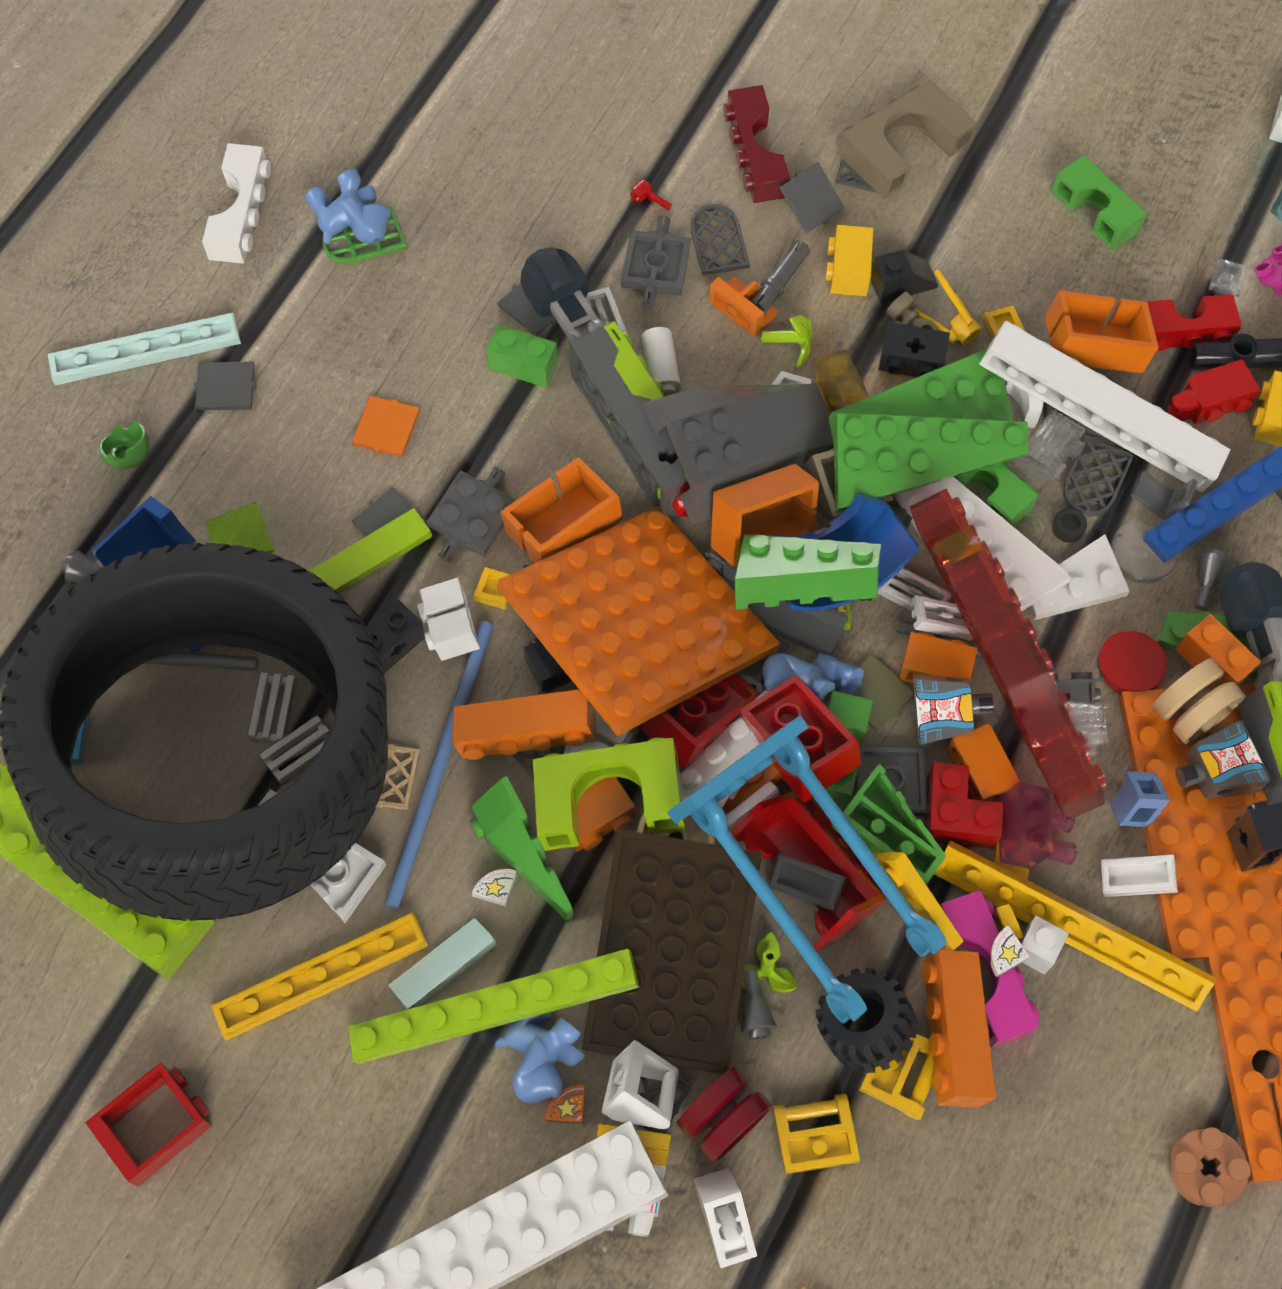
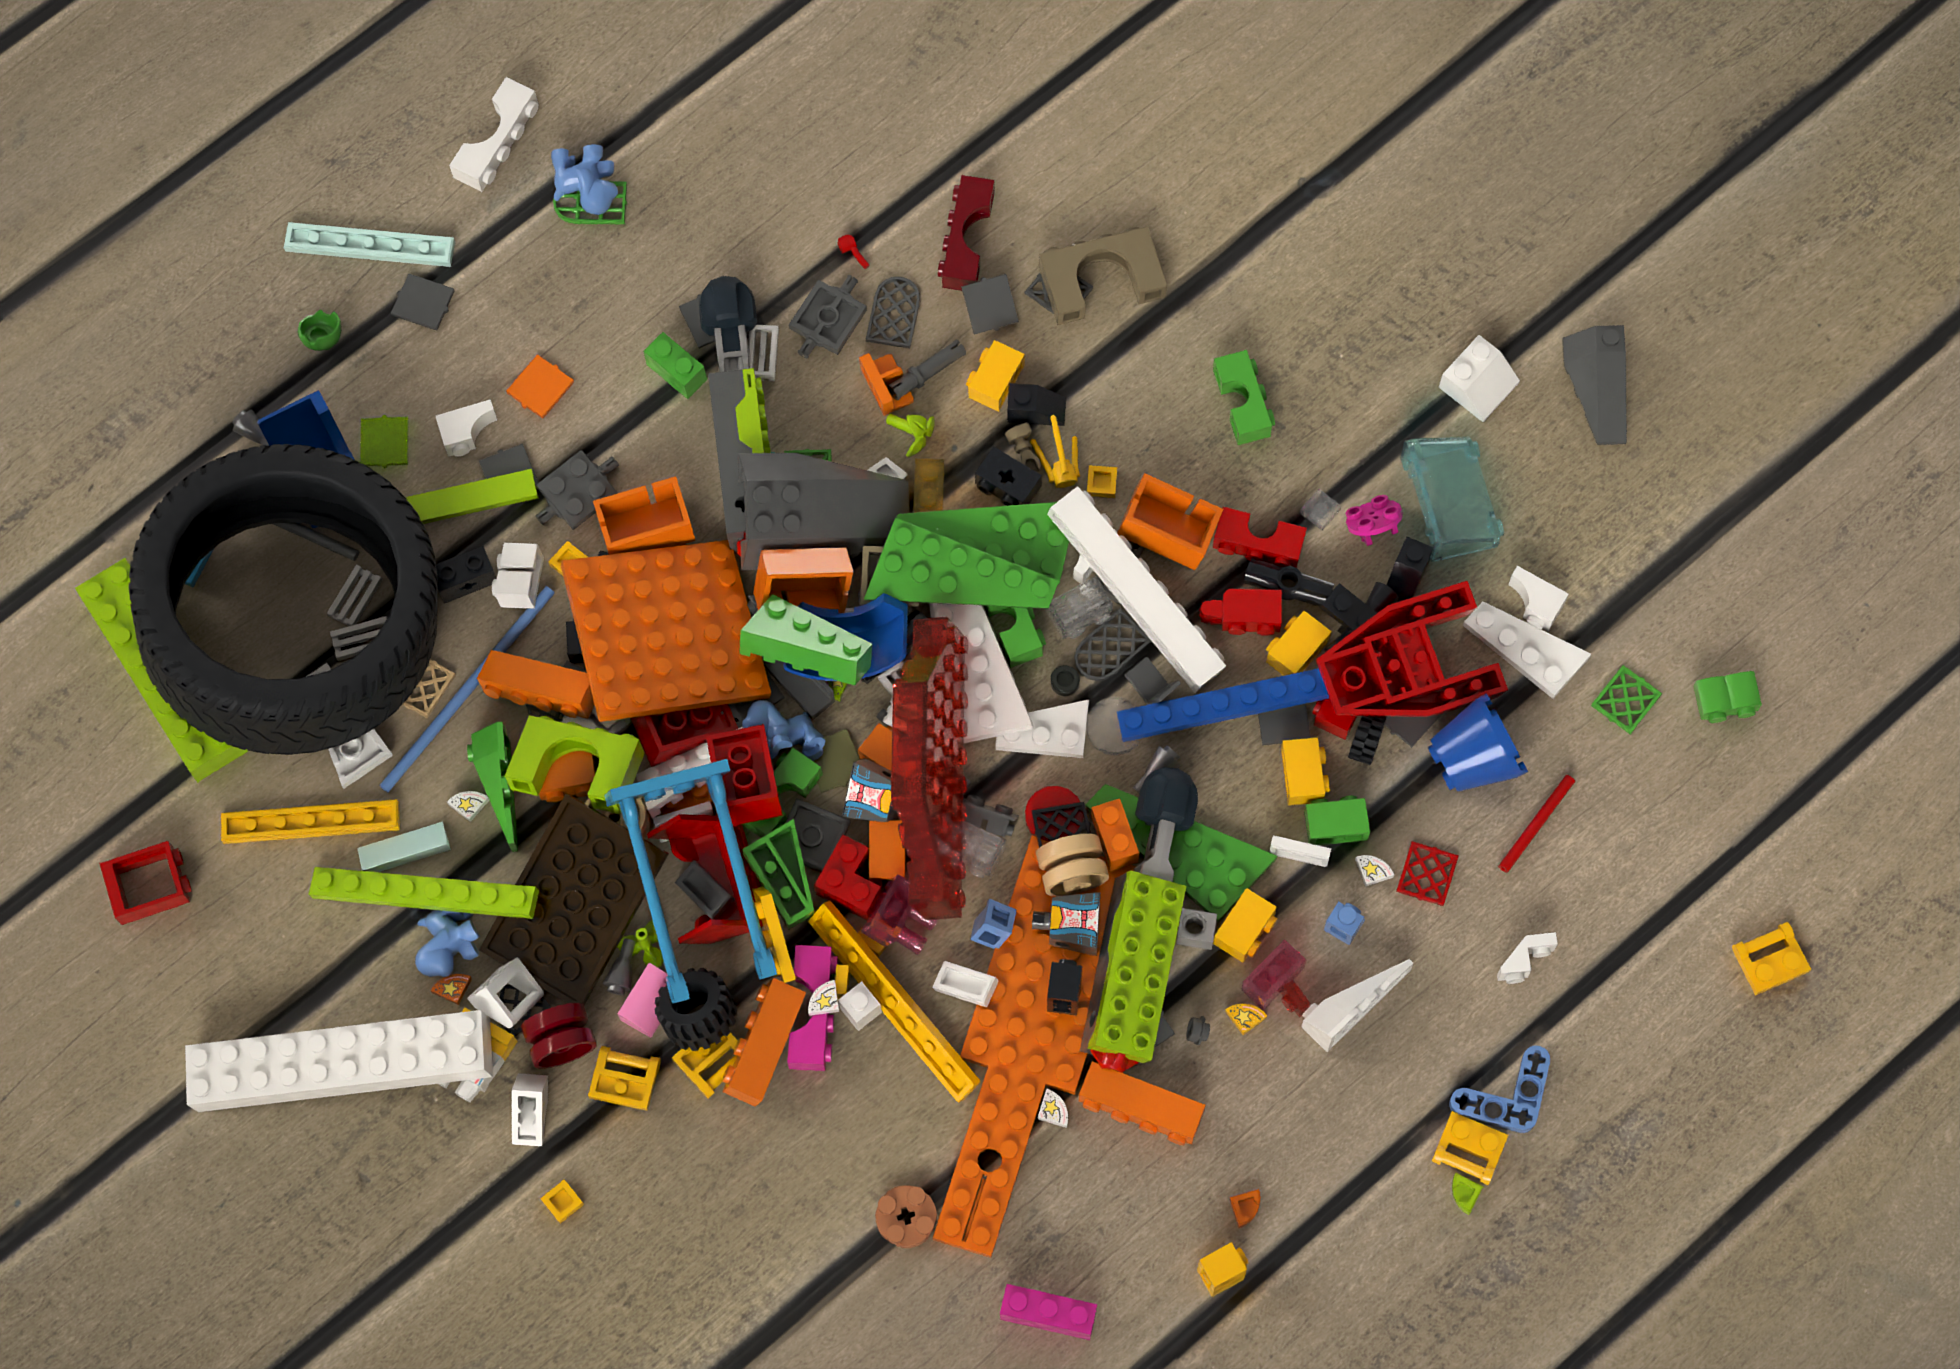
camera: 25 degrees right, 5 degrees up
white brick [641,327,681,397] -> none
none -> white arch [436,400,497,457]
none -> bright pink brick [617,963,668,1038]
none -> black window [1031,802,1091,848]

